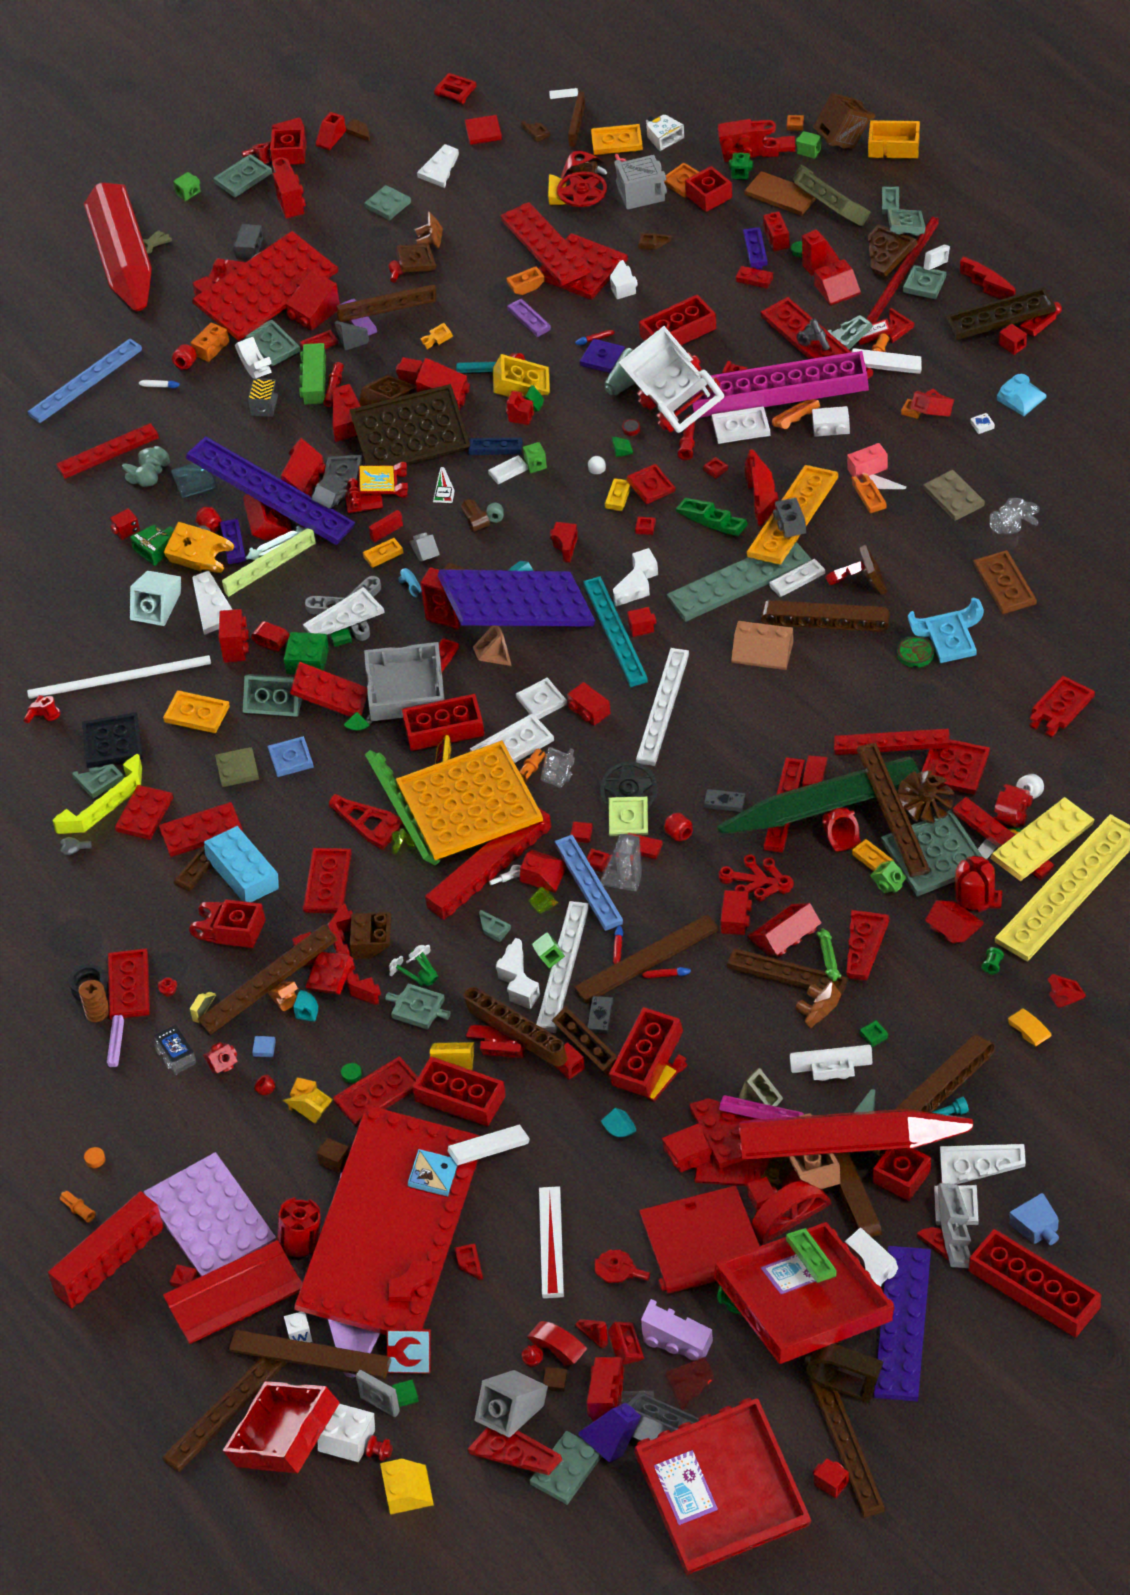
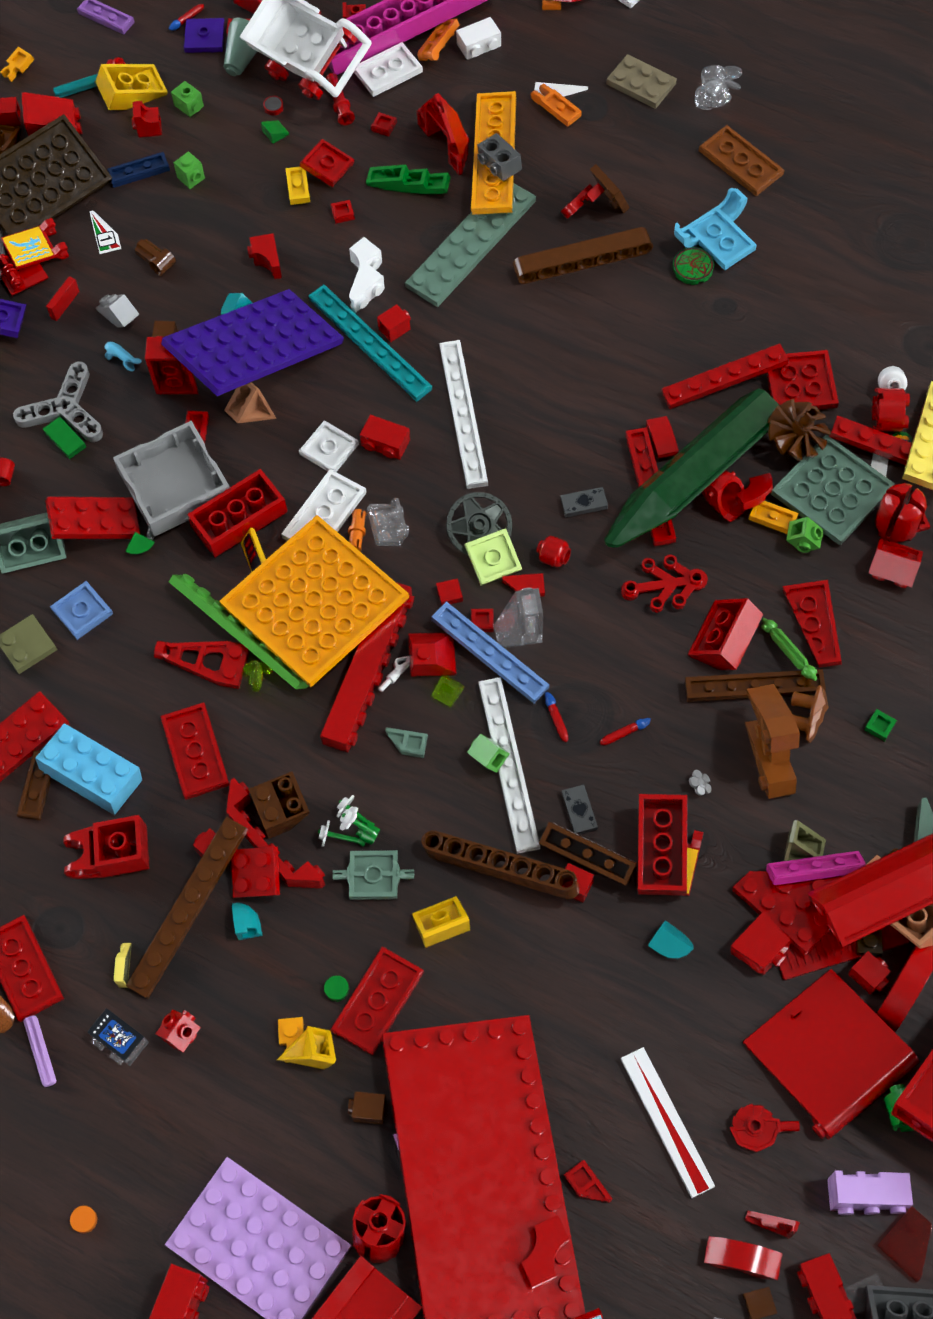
camera: 25 degrees left, 15 degrees up
orange axle [60,1191,96,1223] -> none
red plate [158,978,177,996] -> none
medium blue tile [252,1036,276,1057] -> none
red piece [254,1075,275,1095] -> none
orange slope [268,981,298,1011] -> none
green brick [284,632,329,675] -> none
white wing [303,587,385,635] -> none
light orange plate [363,538,403,568] -> none
tile [408,1149,458,1197] -> none
red brick [413,1057,506,1127] -> none
white tile [447,1124,529,1165] -> none
red plate [466,1025,525,1058] -> none
sand green piece [486,503,504,523] -> none
white tile [488,455,528,484] -> none
white arch [496,938,540,1009] -> none
red plate [522,1345,543,1367] -> none
green slope [525,385,544,412] -> none
reddish brown tile [574,914,719,1004] -> none
white piece [588,456,606,474] -> none
red slope [608,1322,644,1365] -> none
red brick [721,890,752,935] -> none
nougat slope [731,621,793,670] -> none
white tile [769,559,825,597] -> none
white bracket [790,1045,873,1081] -> none
coral brick [847,443,888,480] -> none
reddish brown tile [857,743,930,877] -> none
red tile [1029,676,1095,737] -> none
none -> bright green brick [171,81,204,117]
none -> light grey plant [689,770,712,796]
none -> red tile [736,473,773,510]
none -> dark orange wedge [745,684,800,799]

